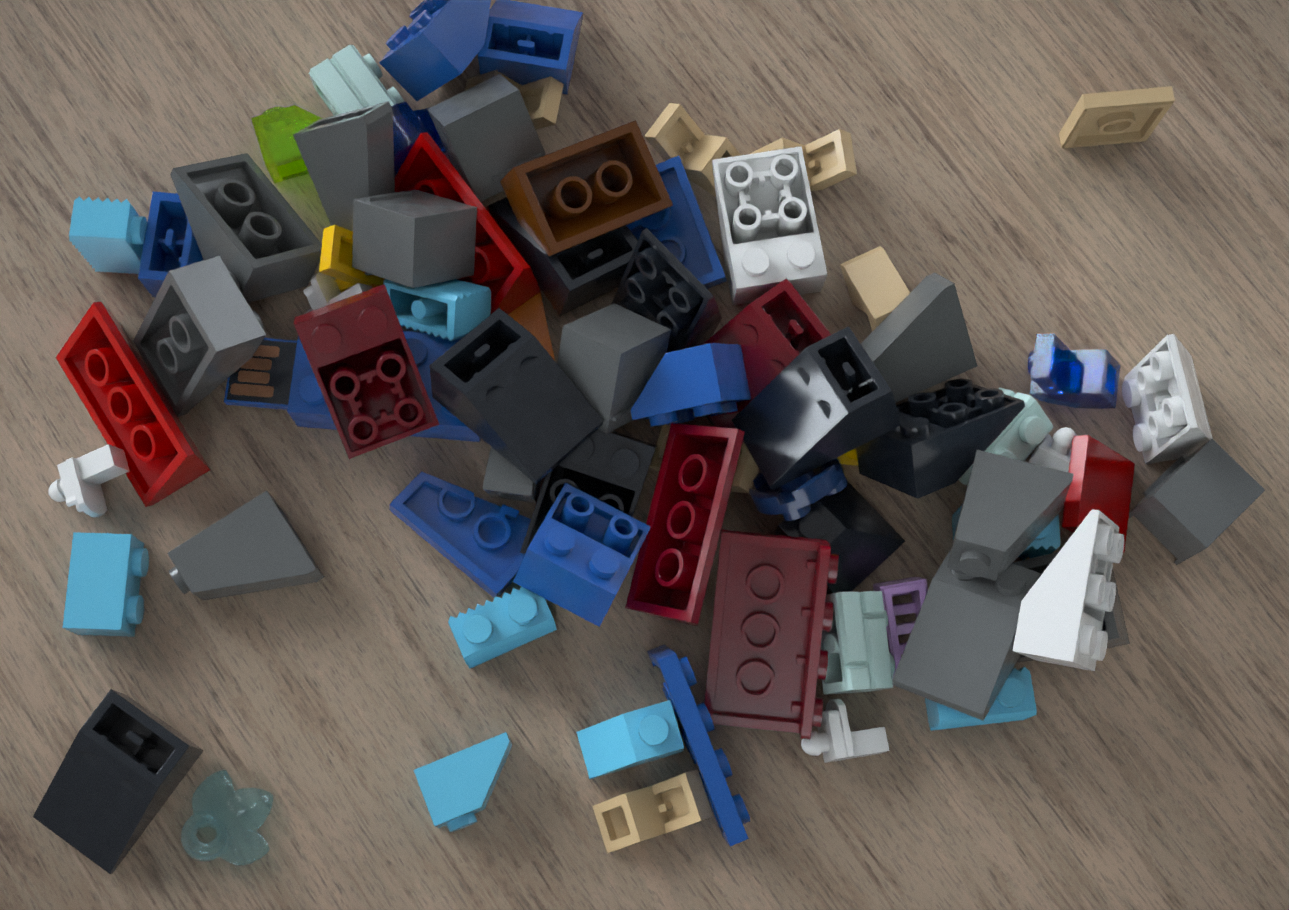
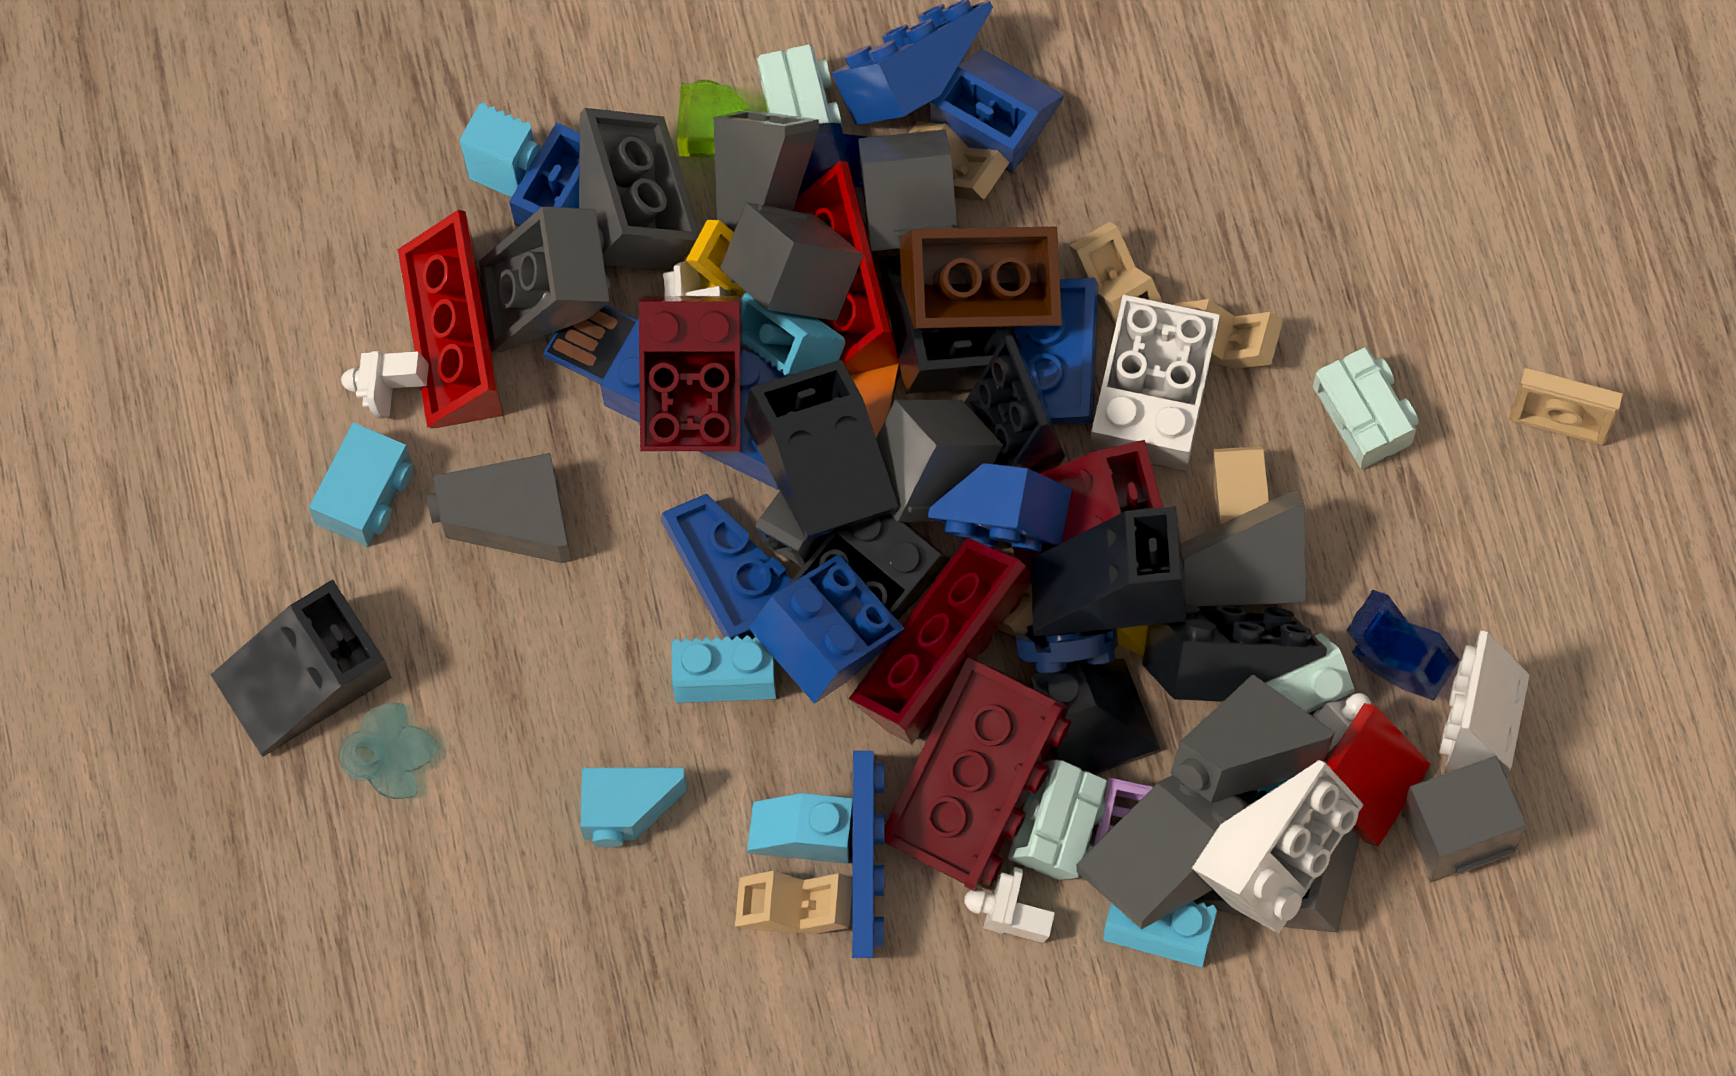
camera: 30 degrees right, 5 degrees down
none -> light aqua brick [1313,347,1418,469]

